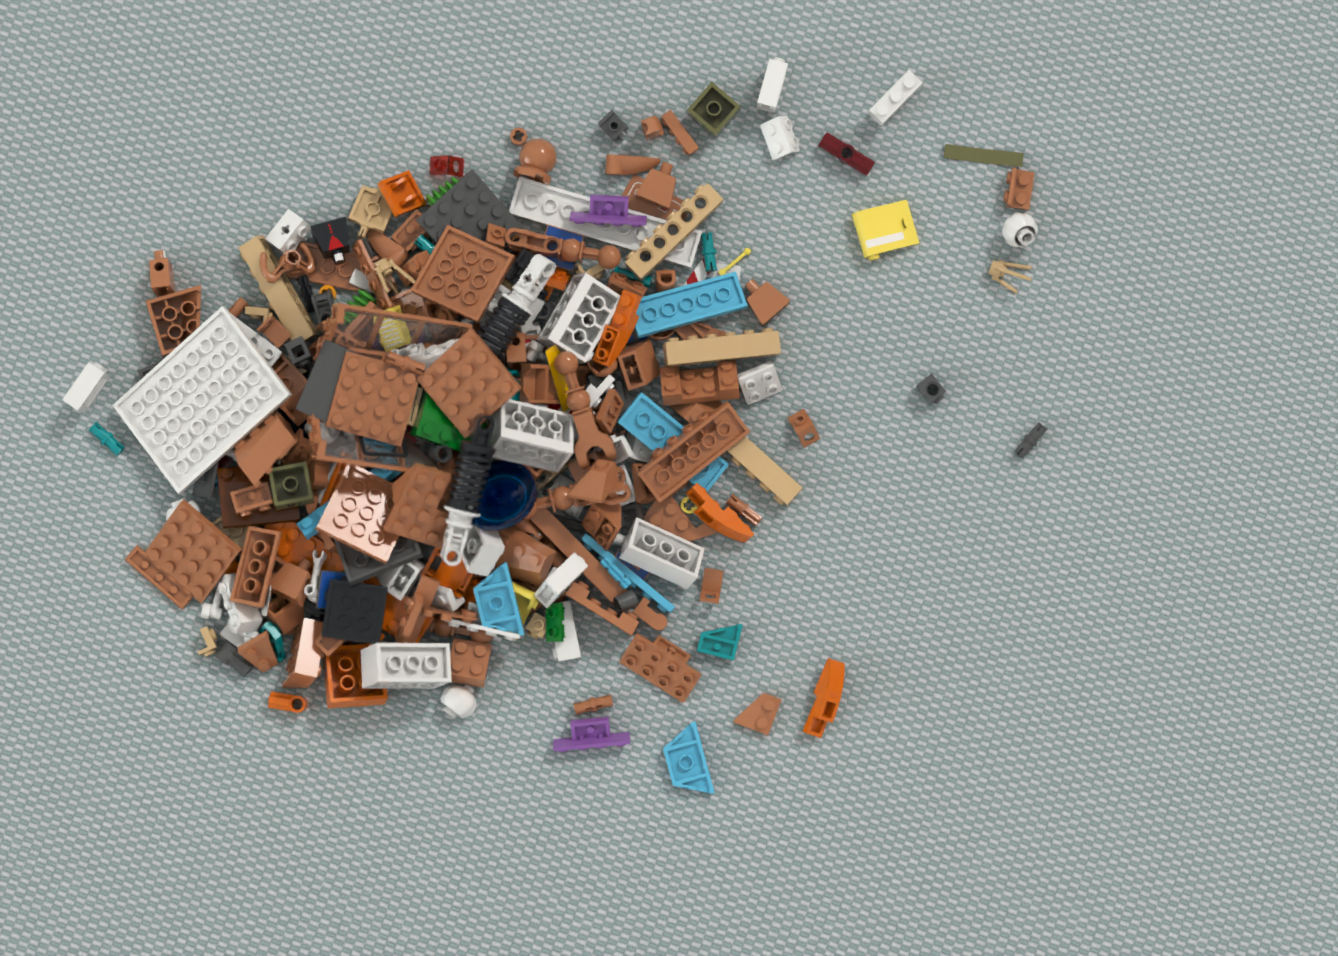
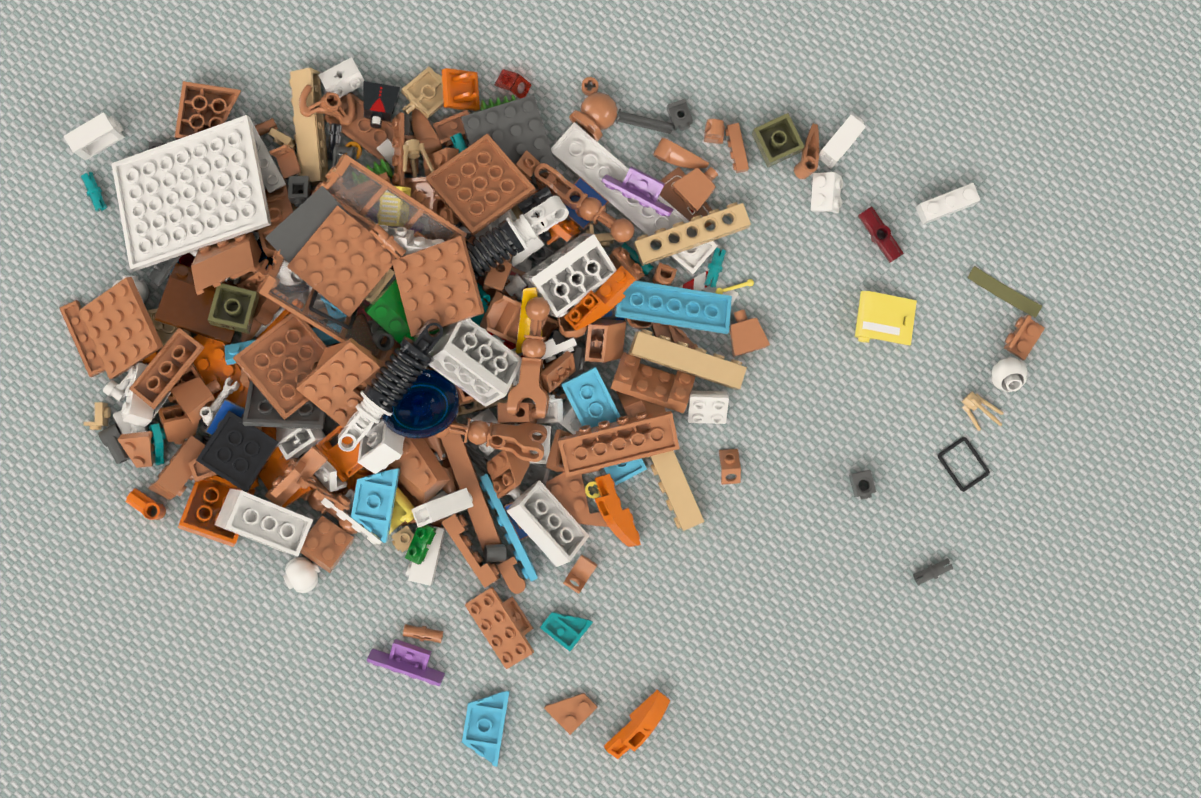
camera: 15 degrees right, 0 degrees up
nougat torso [149,250,176,297] -> none
nougat bracket [230,482,274,517] -> none
nougat slope [567,459,619,503] -> none
medium azure axle [600,556,631,589] -> none
nougat axle [726,494,762,526] -> none
none -> dark grey axle [616,109,673,134]
none -> nougat piece [794,123,819,179]
none -> black piece [938,437,990,492]

